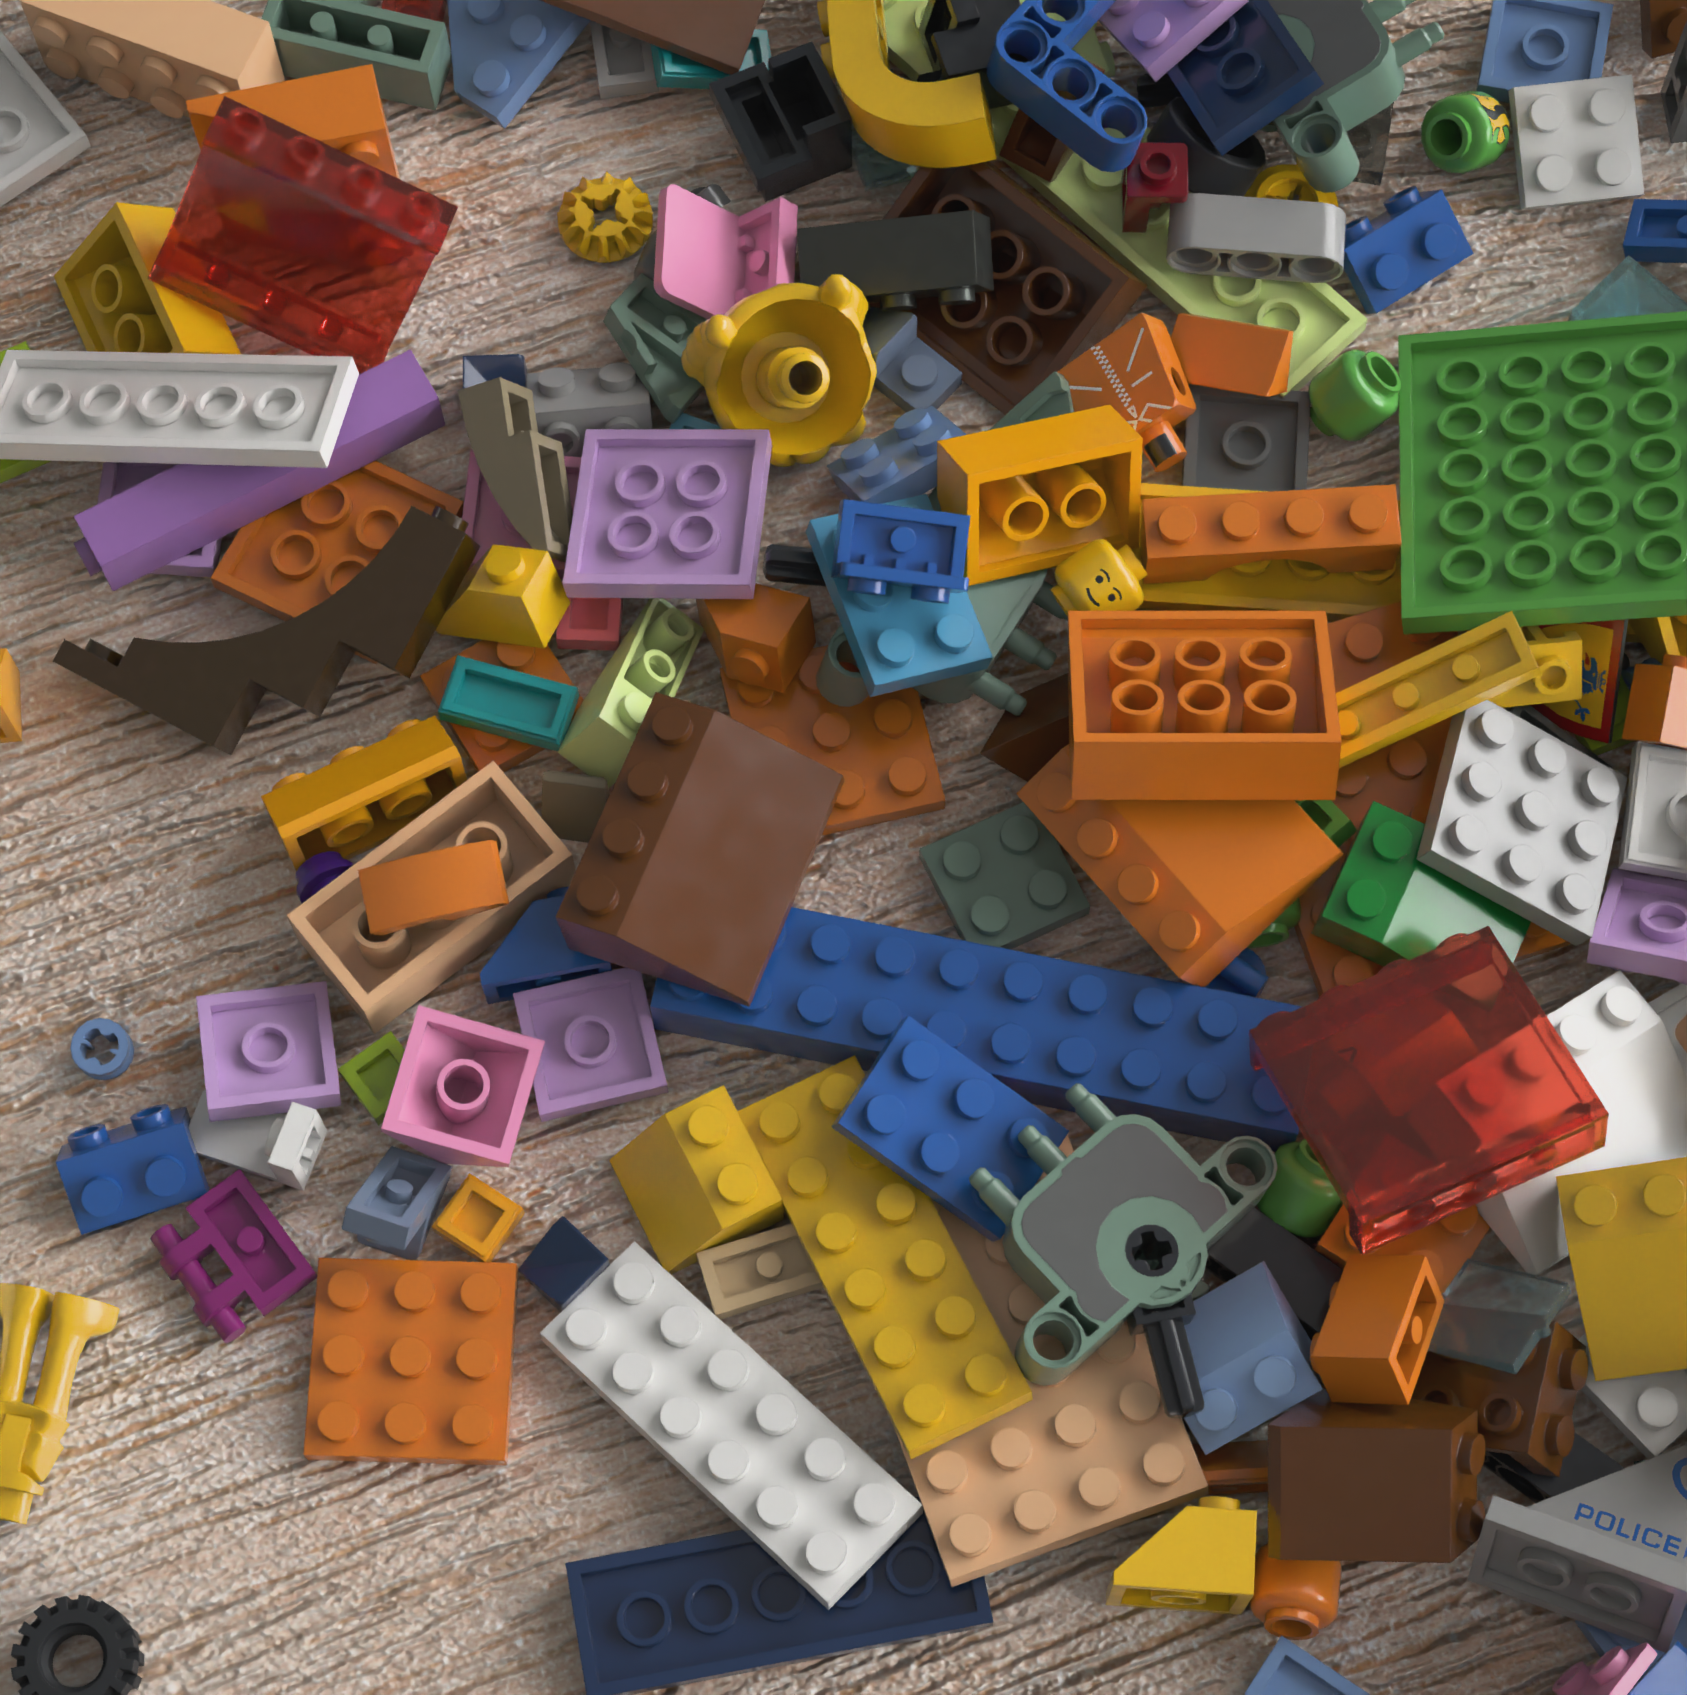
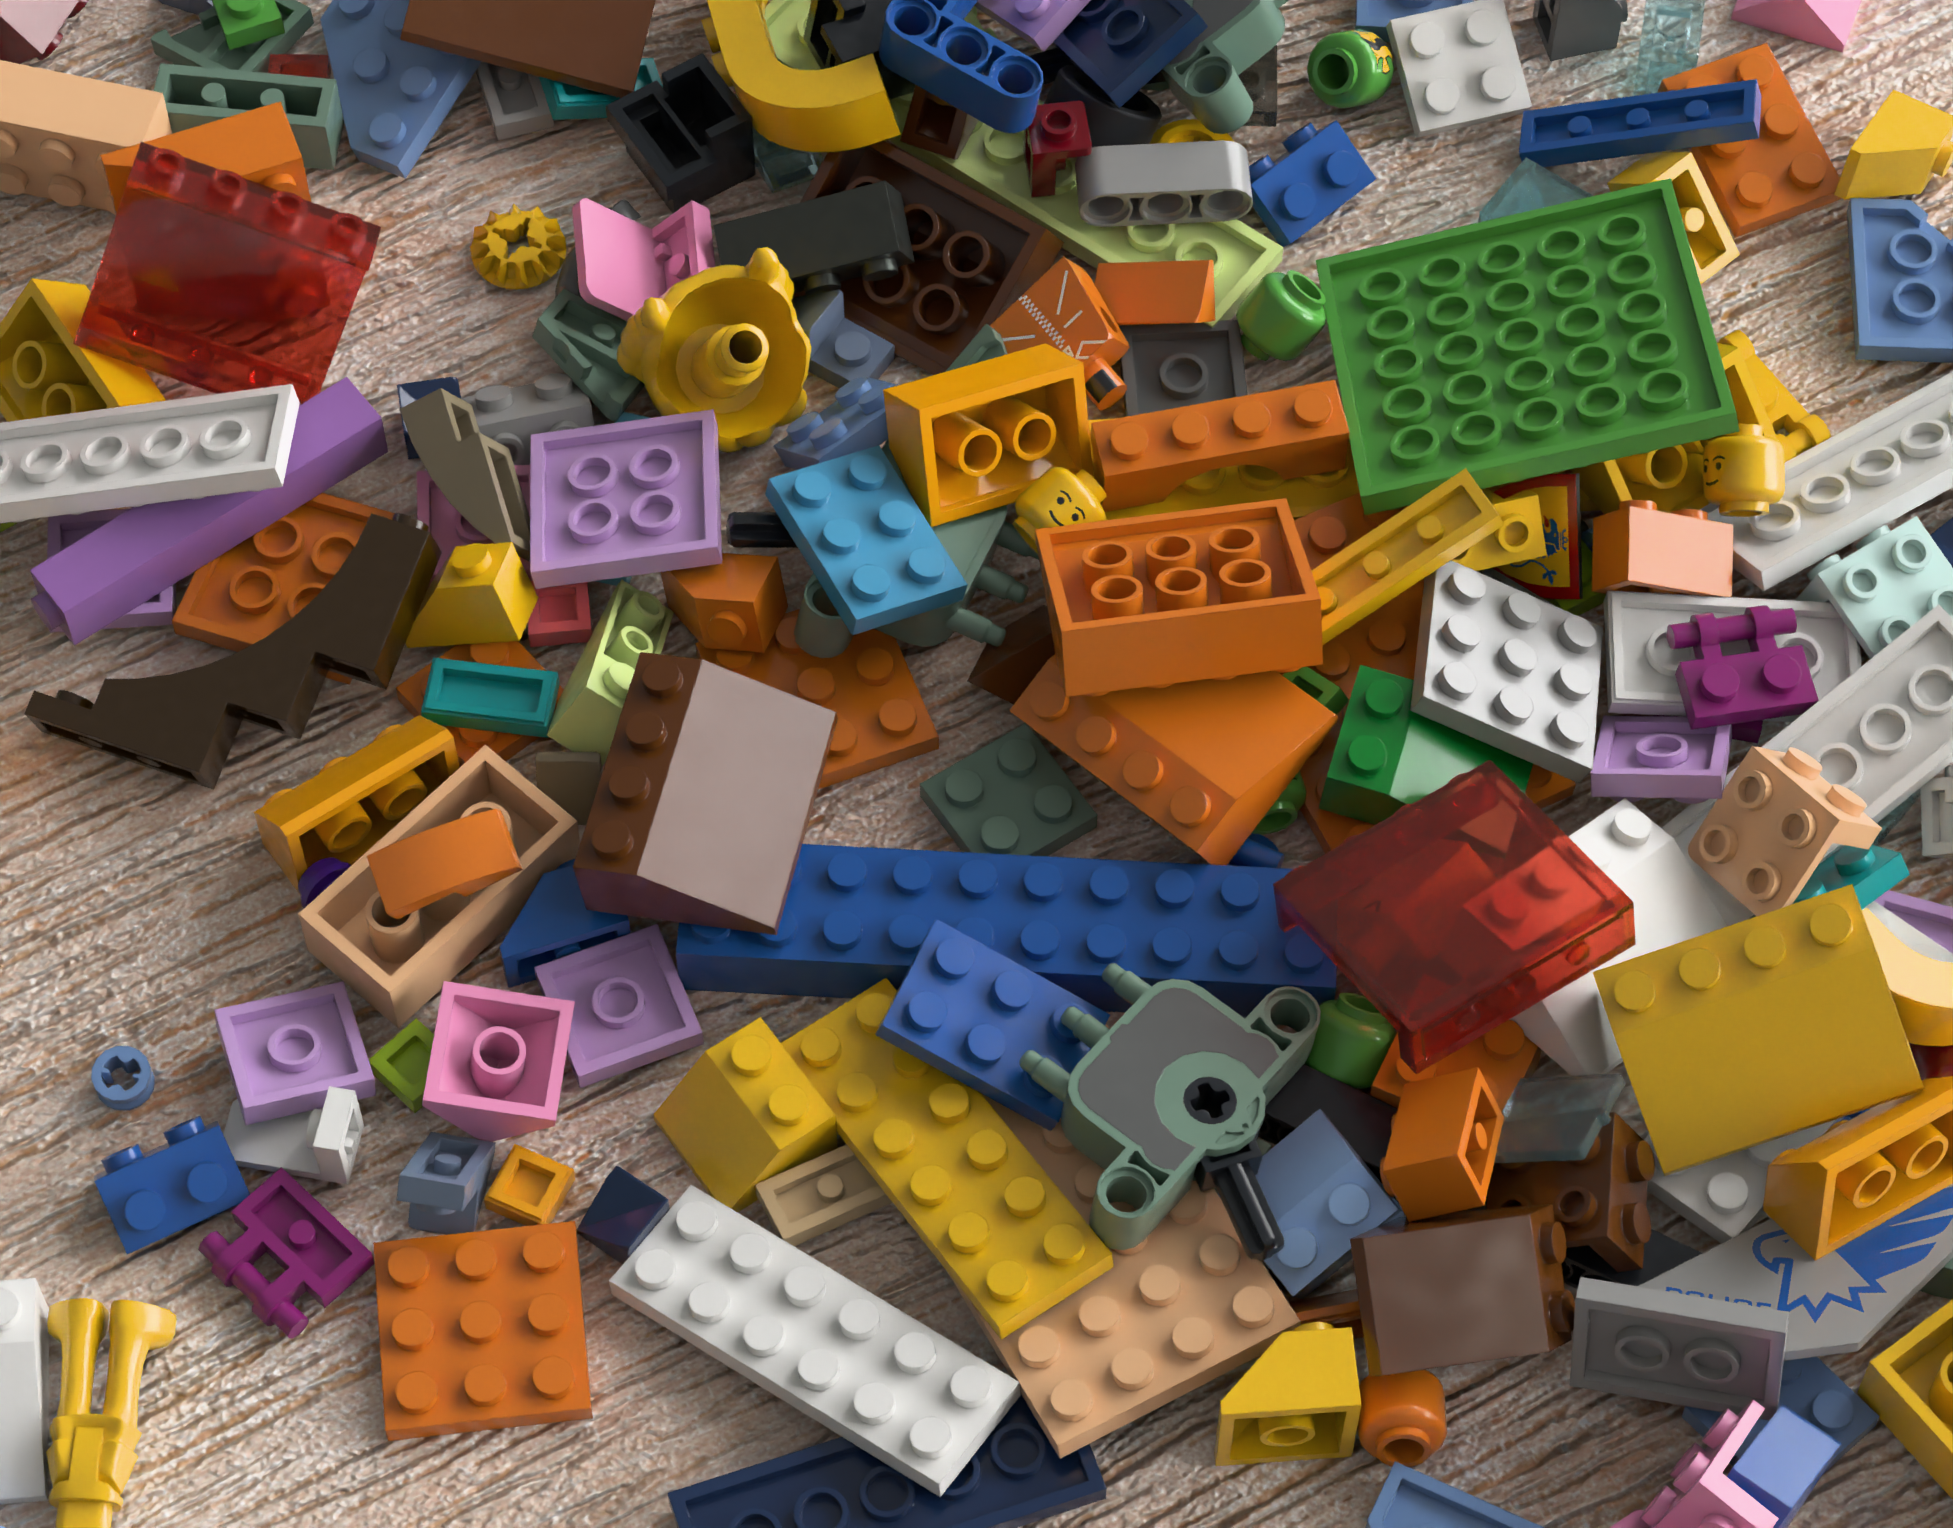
camera: 10 degrees left, 10 degrees down
blue bracket [831,499,970,604] -> none

